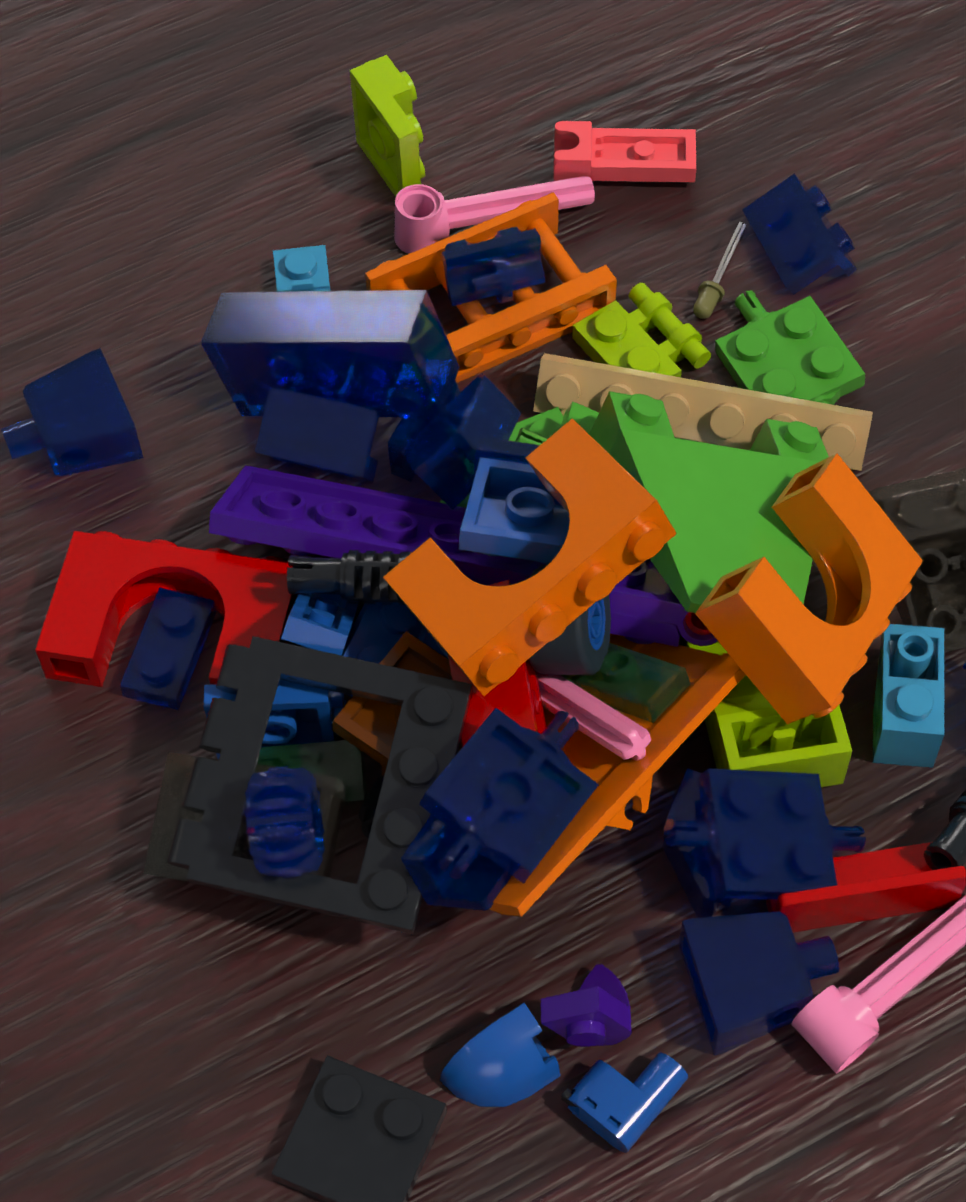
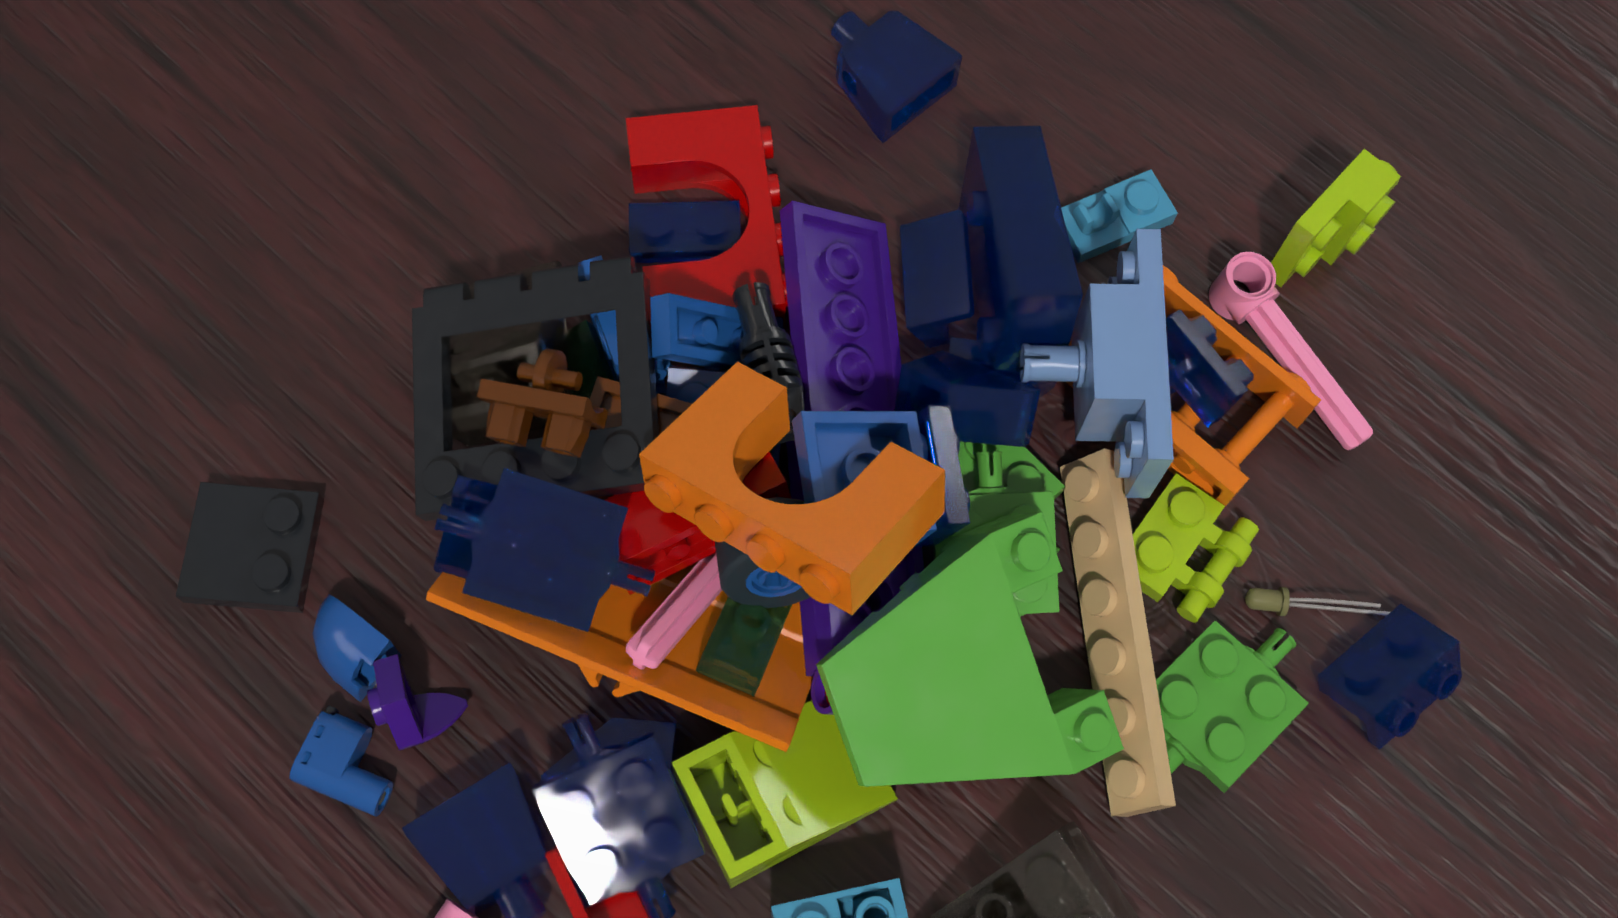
camera: 65 degrees right, 10 degrees up
clear blue gear [244,766,325,878] -> none
coral plate [554,121,696,182] -> none
orange arch [695,453,923,724] -> none
none -> reddish brown hips [477,349,608,458]
none -> medium blue brick [1020,229,1174,498]

